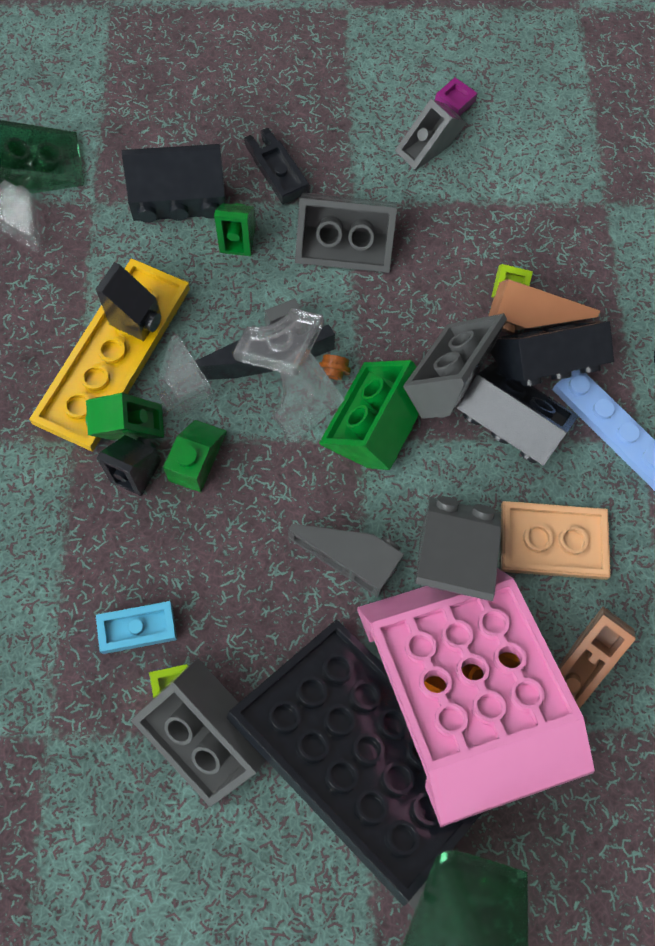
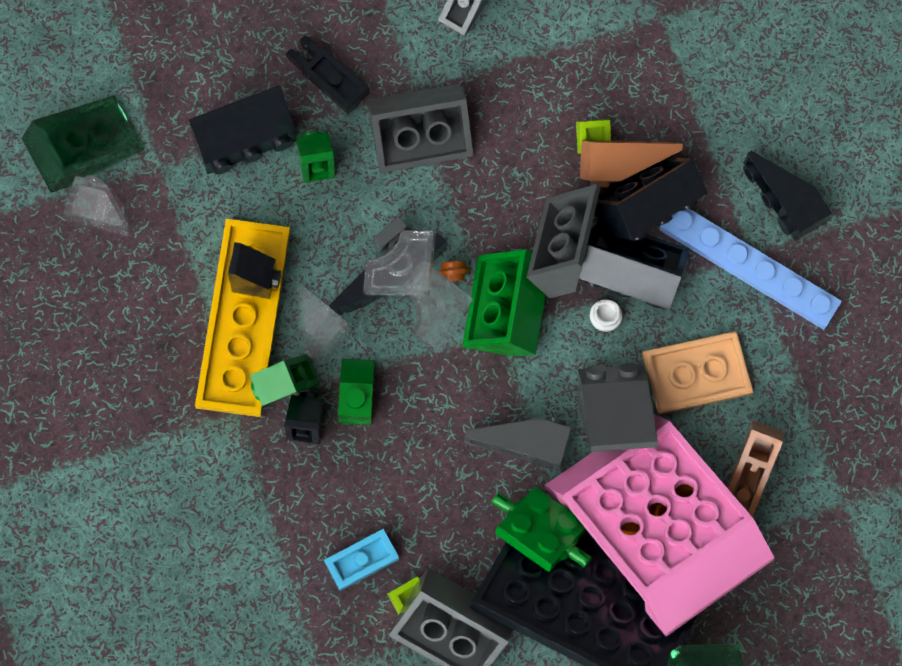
camera: 20 degrees left, 5 degrees up
none -> green plate [492,487,592,572]
none -> white plate [590,299,622,332]

